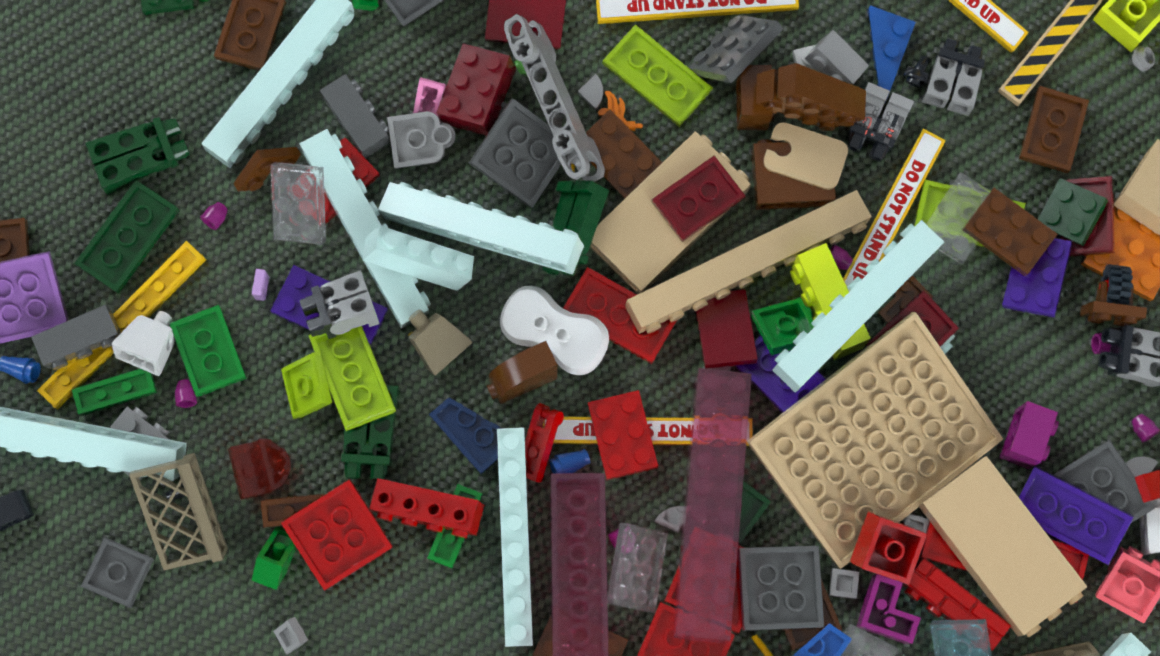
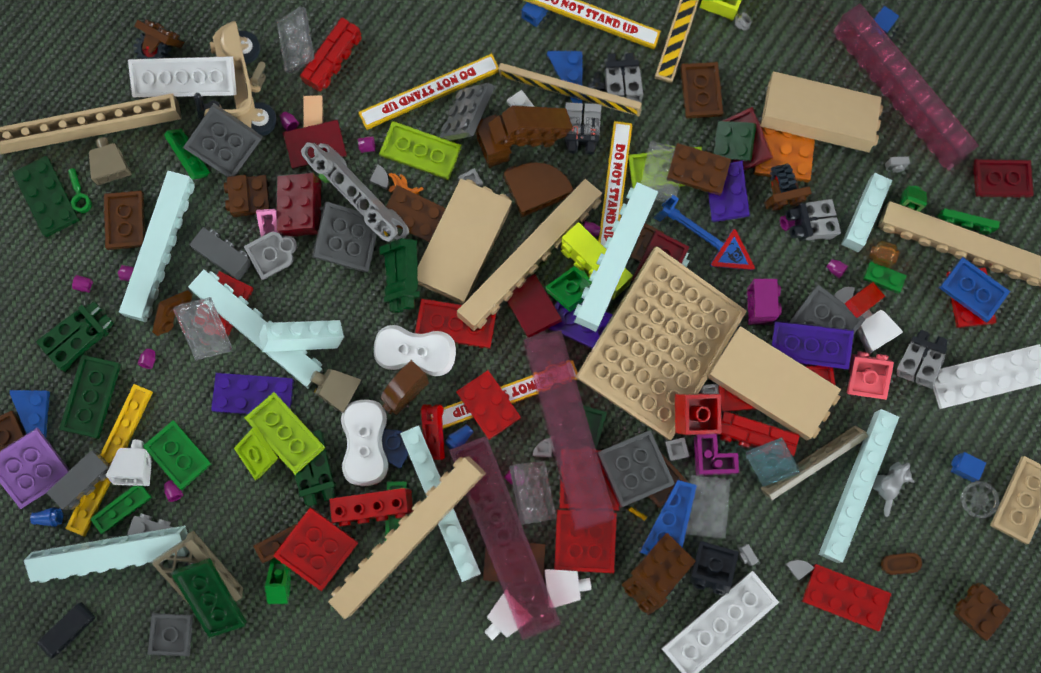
camera: 20 degrees left, 0 degrees up
clear red slope [228,439,291,500] -> none
lavender tile [252,269,270,301] -> none
light grey plate [273,617,308,655] -> none
light grey hips [299,270,380,339] -> none
light aqua brick [378,182,584,275] -> none
dark red tile [651,155,745,242] -> none
tan piece [763,122,848,190] -> none
light grey brick [805,30,869,85] -> none
none -> blue wing [10,390,50,438]
none -> magenta hose [72,275,93,293]
none -> magenta hose [118,265,134,282]
none -> dark green plate [172,558,247,638]
none -> reddish brown plate [224,175,270,217]
none -> tan brick [328,456,486,619]
none -> white plate [341,400,388,486]
none -> magenta hose [358,136,375,153]
none -> light grey tile [458,168,483,187]
none -> tan tile [498,63,642,116]
none -> blue piece [654,195,755,270]

